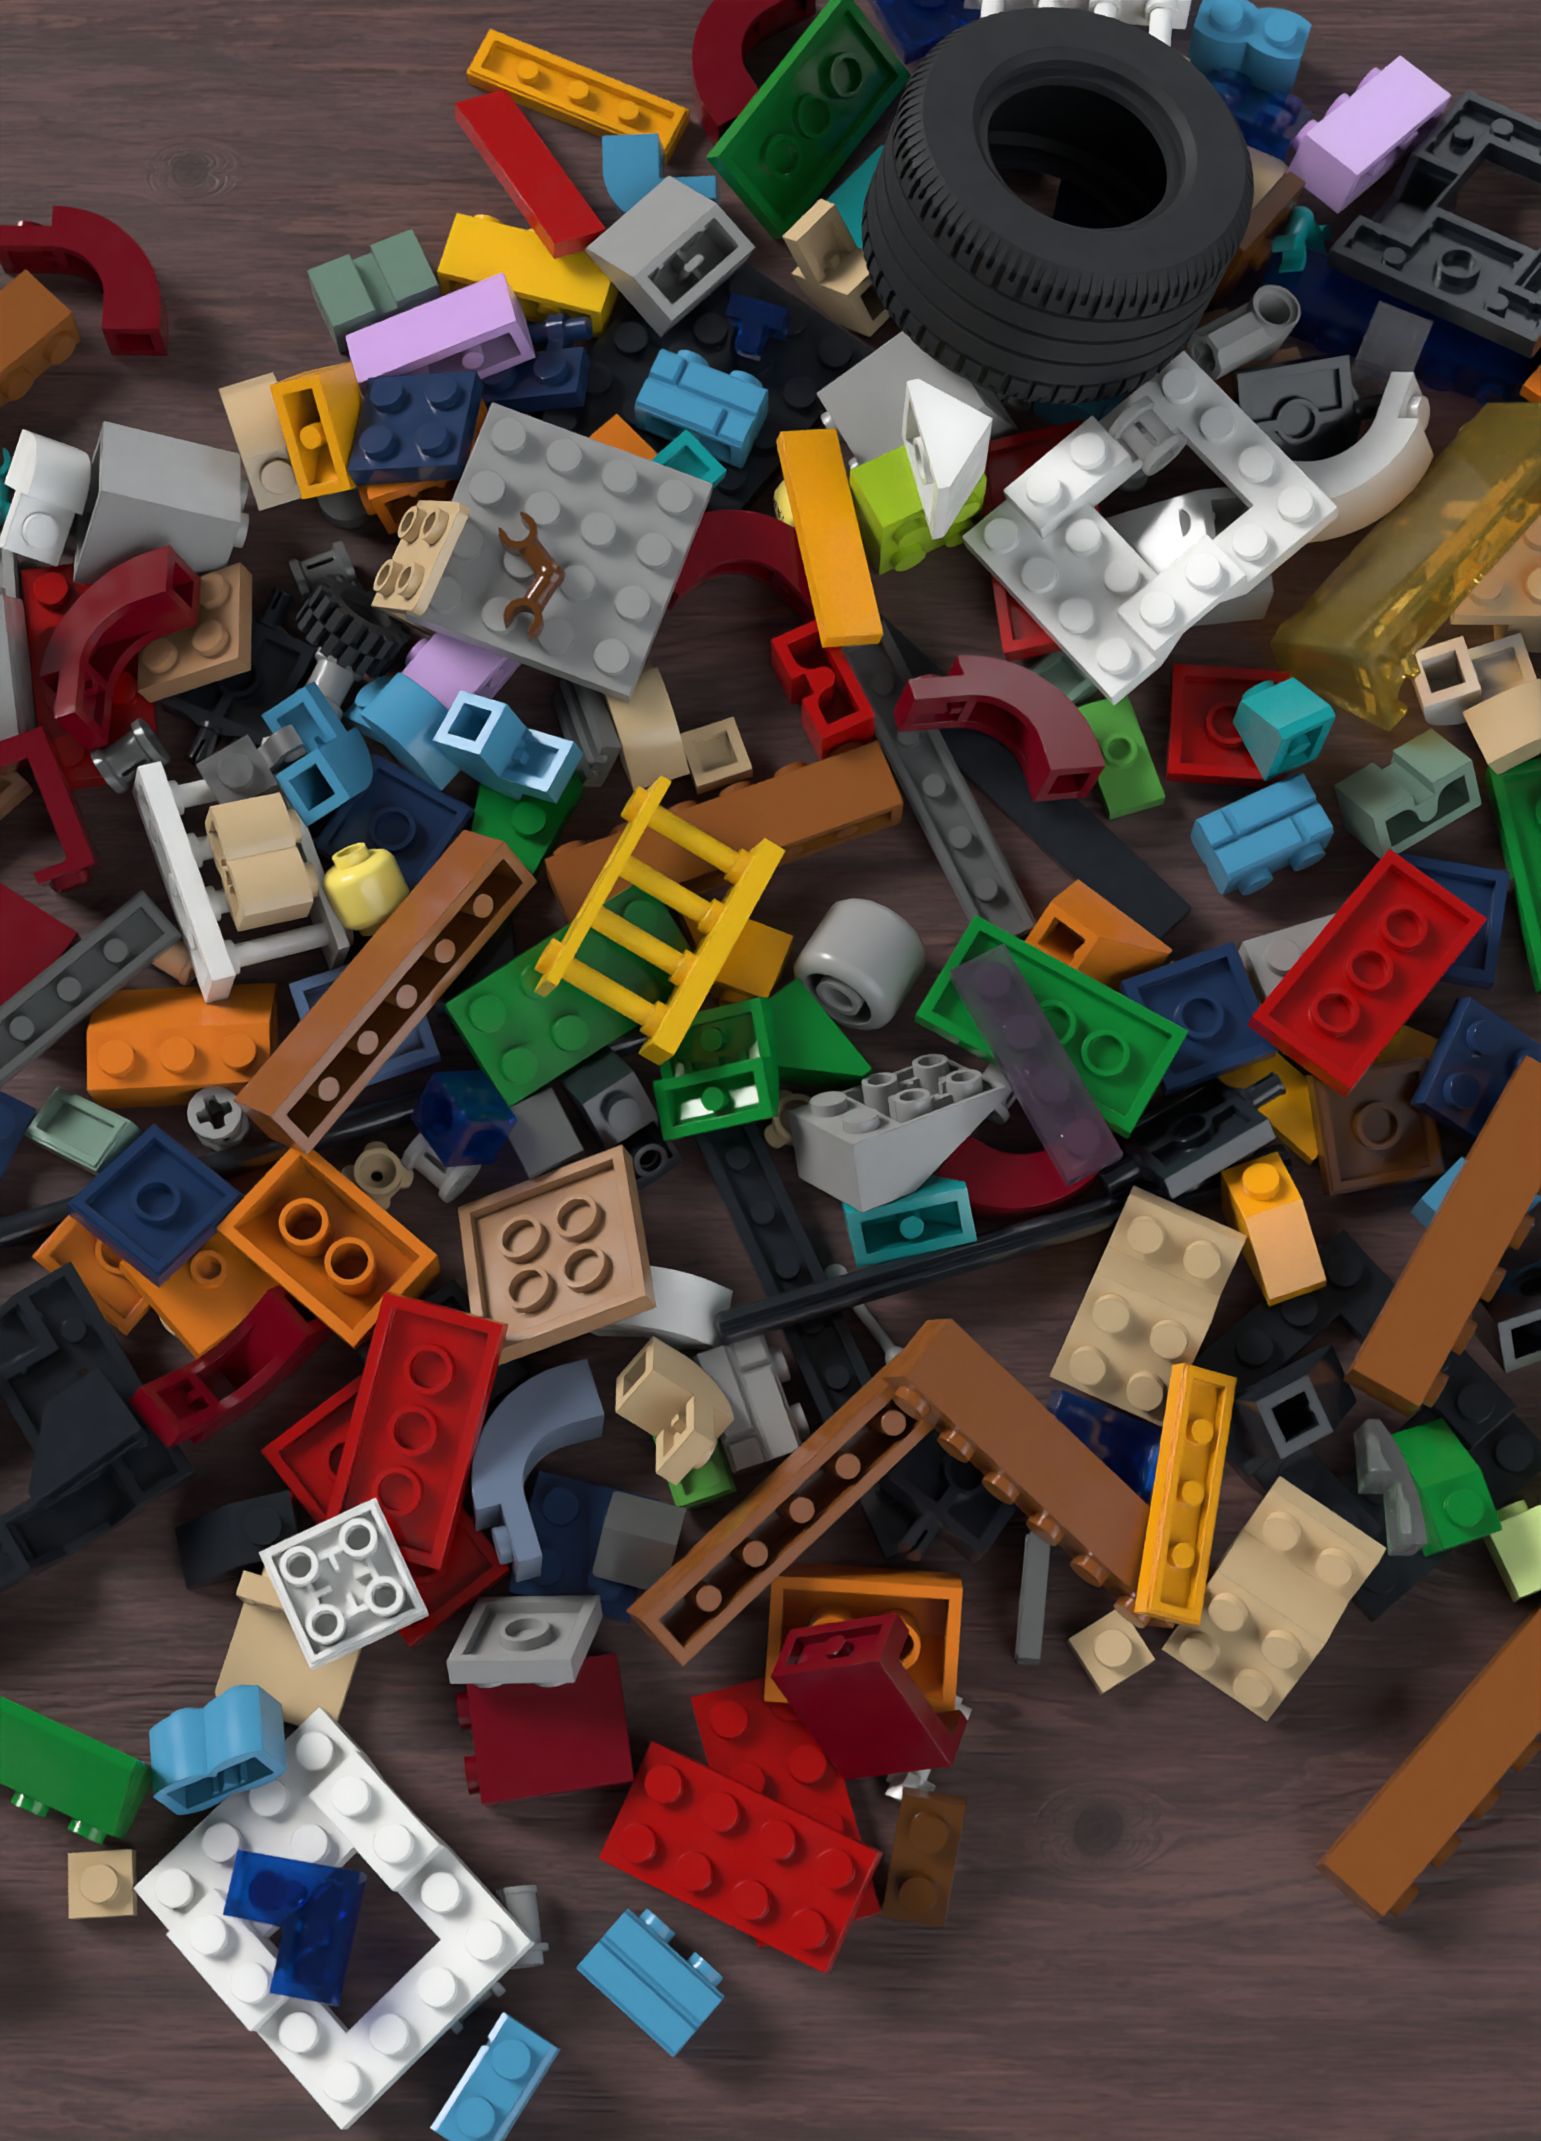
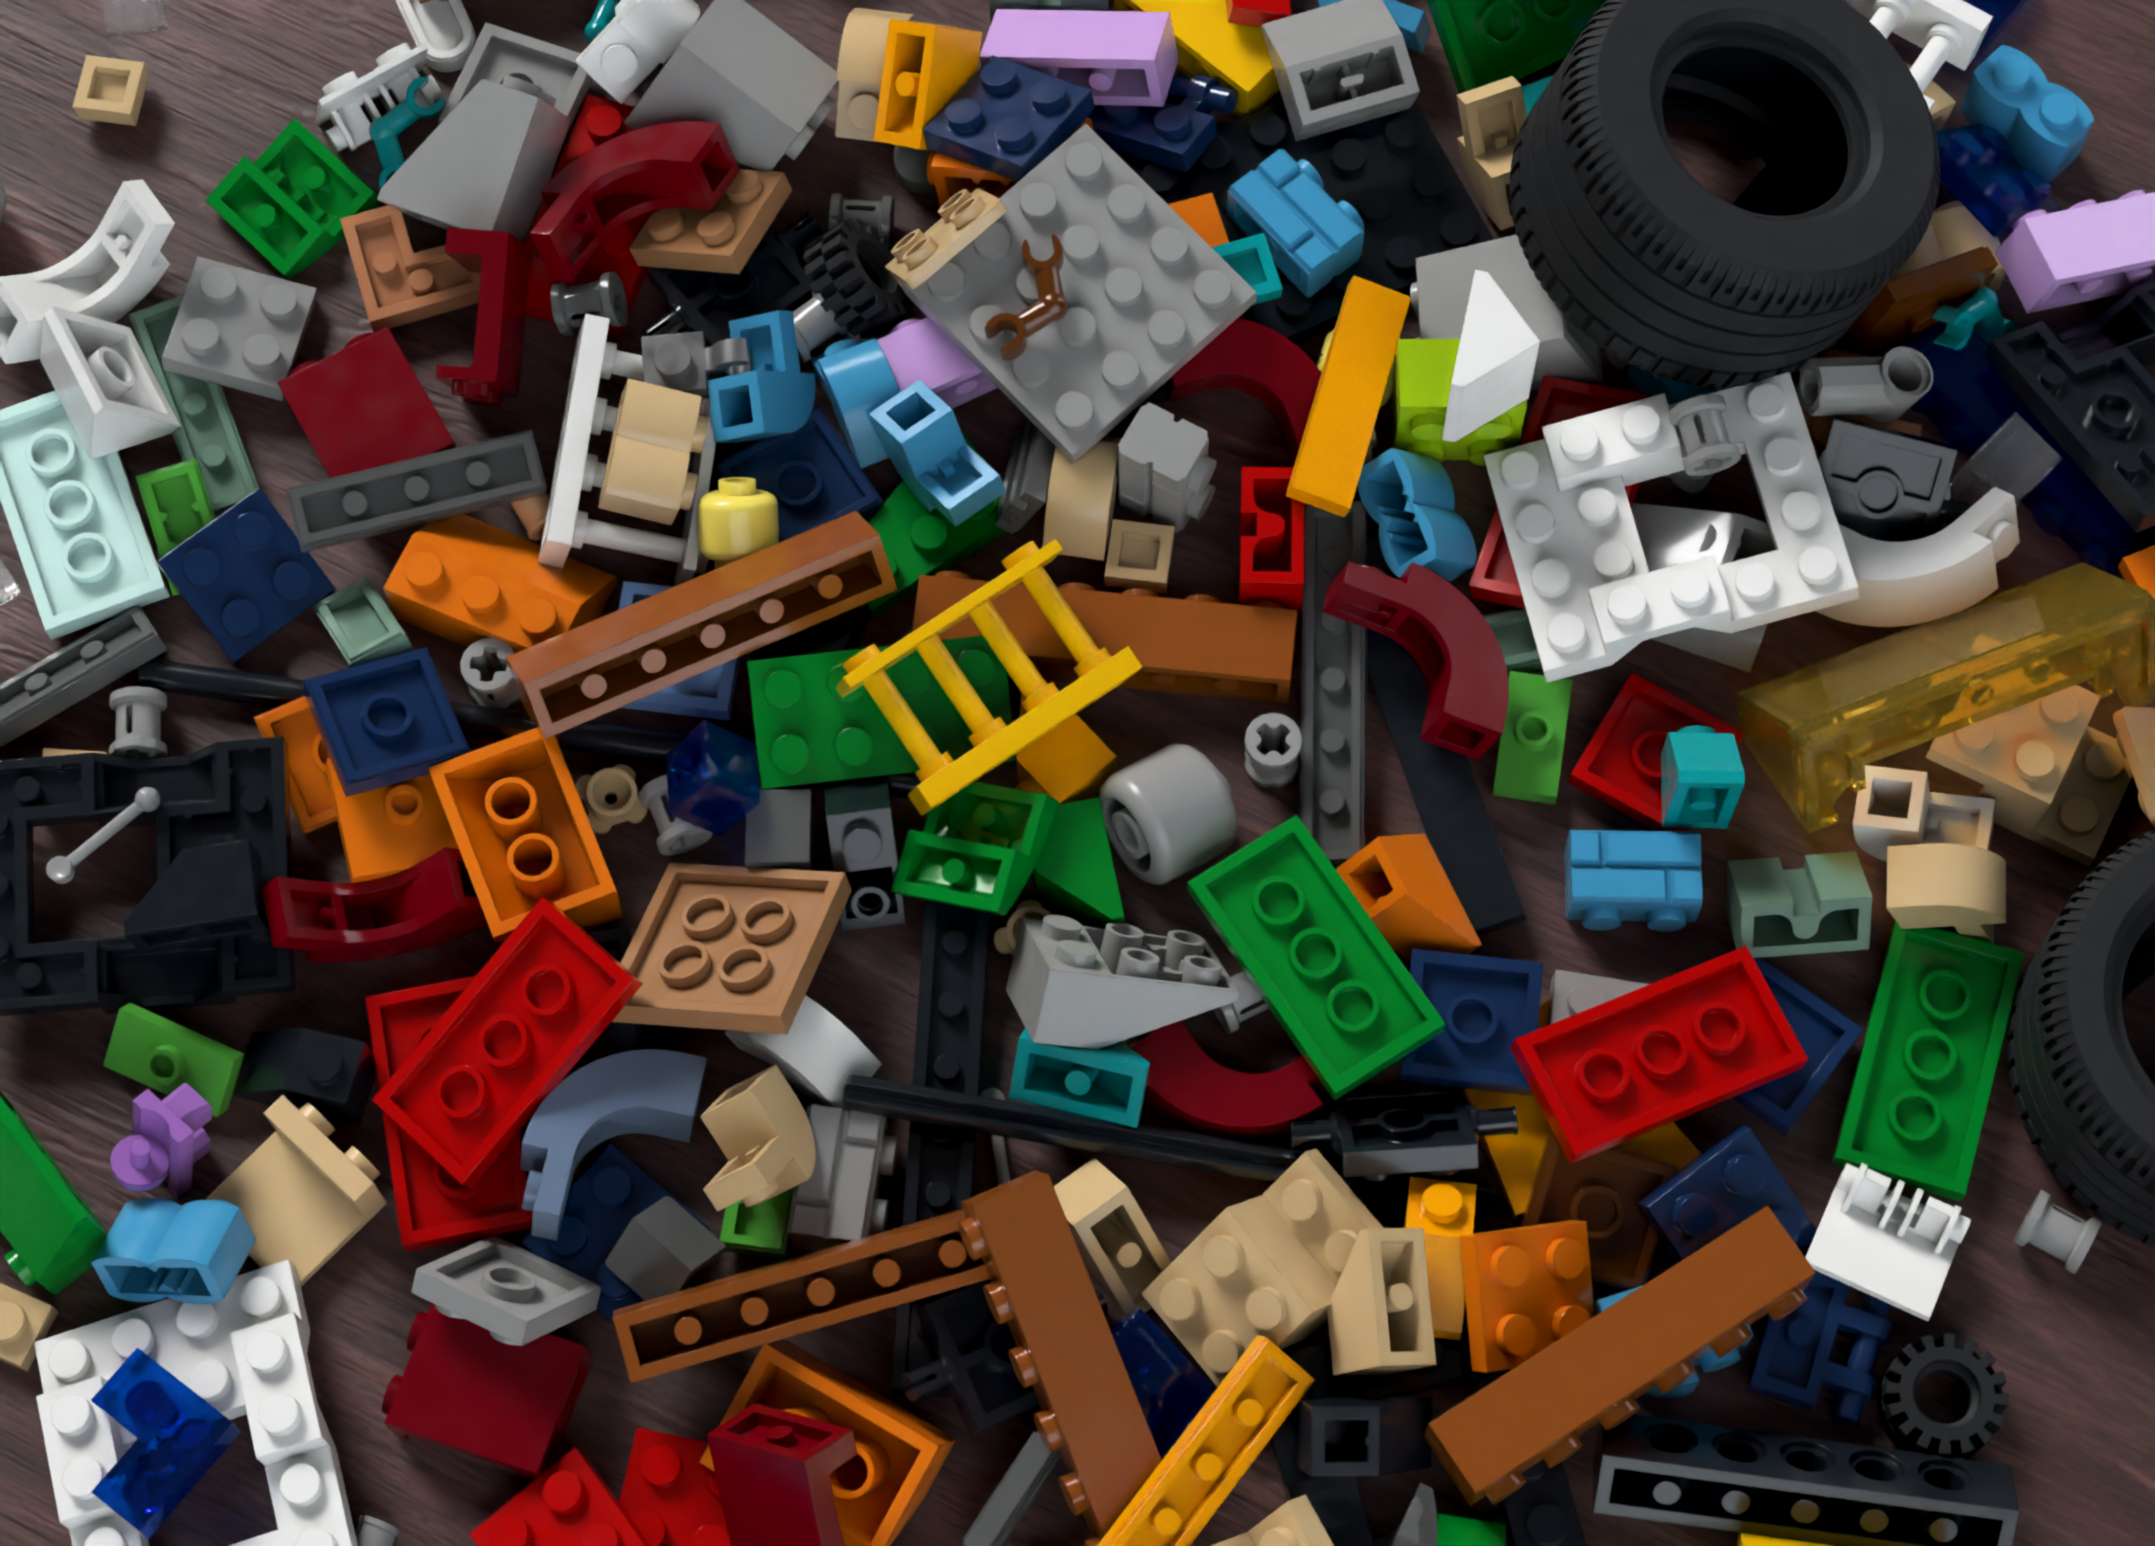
camera: 30 degrees right, 5 degrees down
white tile [259,1497,429,1671] -> none
clear blue tile [725,292,791,361] -> none
clear purple plate [949,944,1123,1187] -> none
none -> bright green plate [103,1003,244,1117]
none -> medium lavender hips [110,1083,212,1200]
none -> tan slope [1054,1158,1172,1323]
none -> light grey brick [1118,402,1217,534]
none -> light grey bush [1244,713,1302,788]
none -> tan slope [1327,1228,1436,1376]
none -> dark azure brick [1358,448,1477,582]
none -> orange plate [1460,1220,1595,1373]

